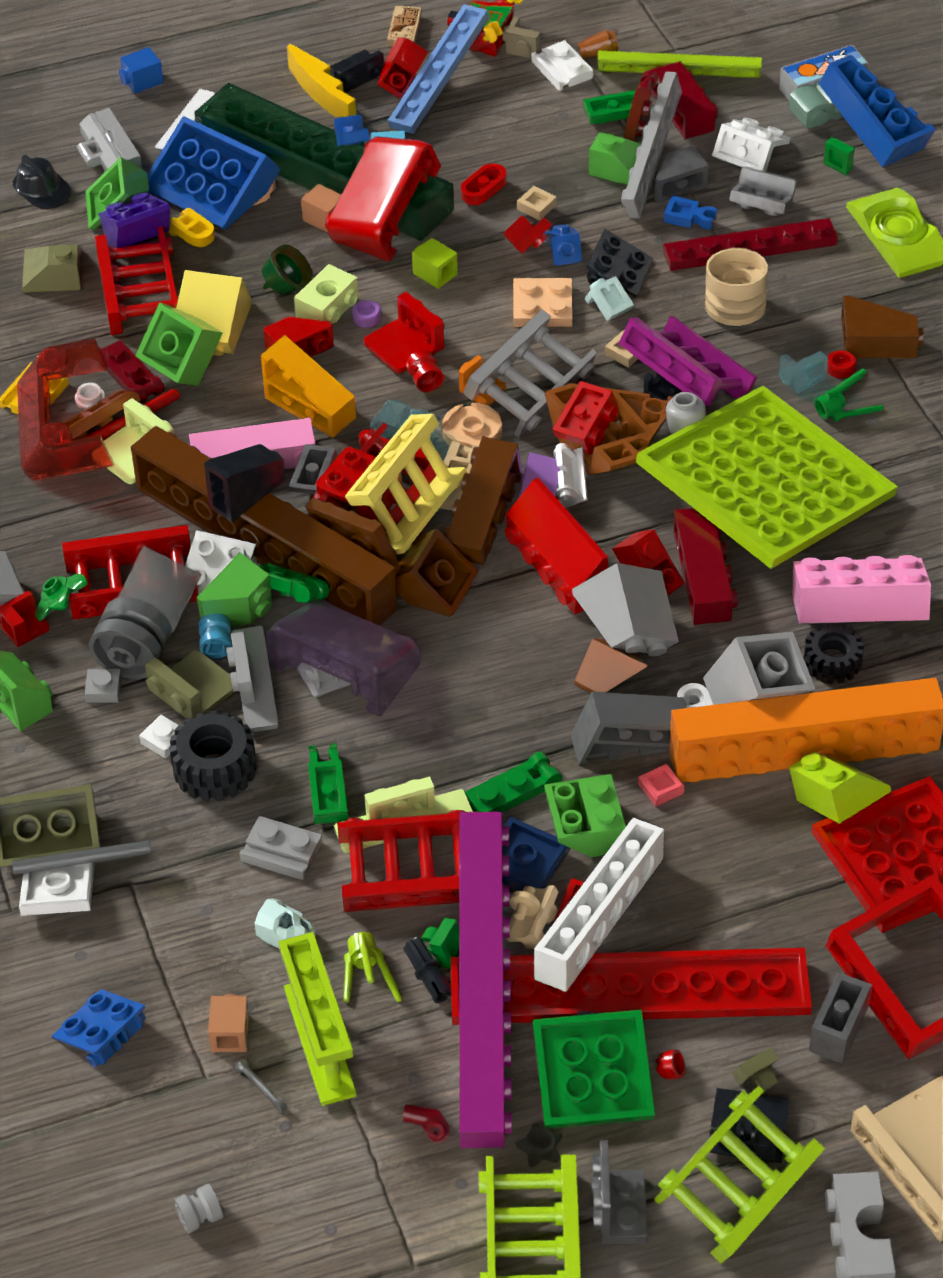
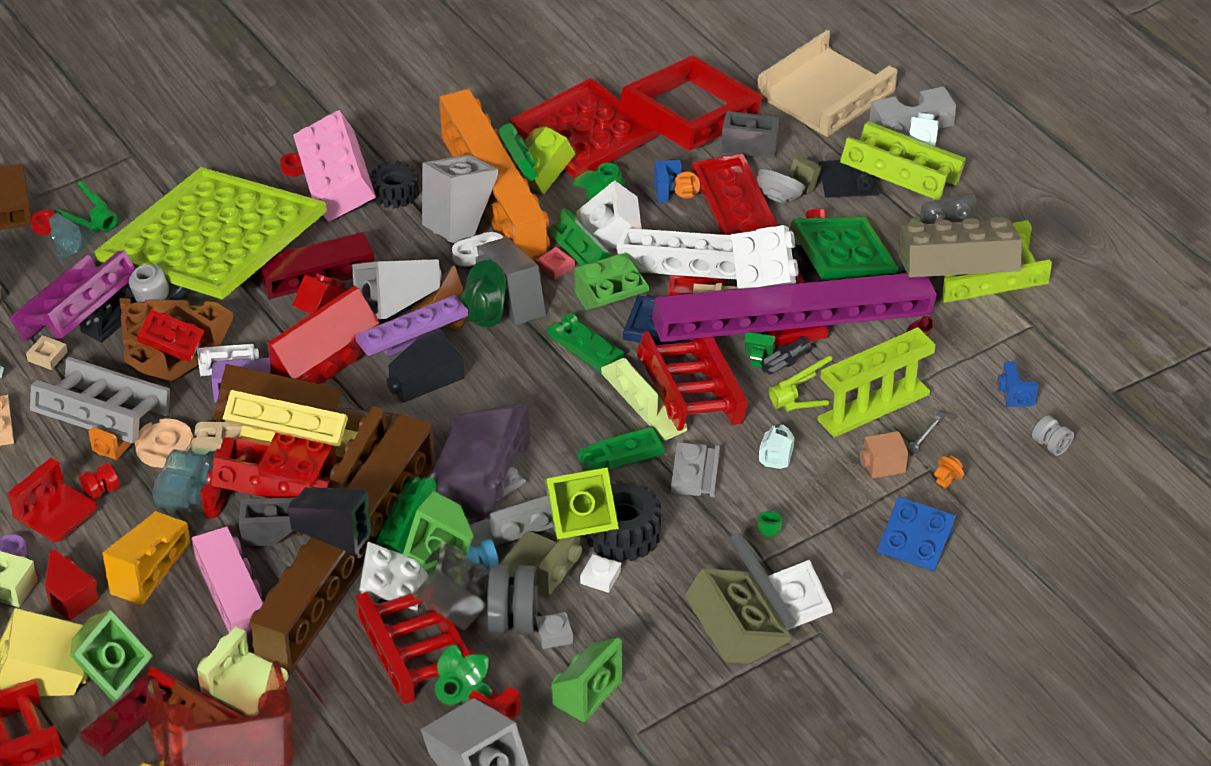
camera: 105 degrees left, 5 degrees down
none -> medium lavender bracket [355,295,468,357]
none -> black slope [386,328,464,403]
none -> dark green piece [460,260,506,327]
none -> green hinge [499,123,539,182]
none -> lime slope [545,467,619,540]
none -> green plate [548,208,611,266]
none -> green plate [573,163,626,202]
none -> white slope [576,180,642,249]
none -> blue bracket [653,160,681,203]
none -> orange plate [673,171,700,198]
none -> white plate [731,225,798,289]
none -> light grey piece [757,169,805,204]
none -> green hinge [758,511,783,537]
none -> dark tan brick [899,217,1022,277]
none -> light aqua bracket [909,113,939,146]
none -> orange plate [934,456,964,489]
none -> blue bracket [997,362,1038,407]

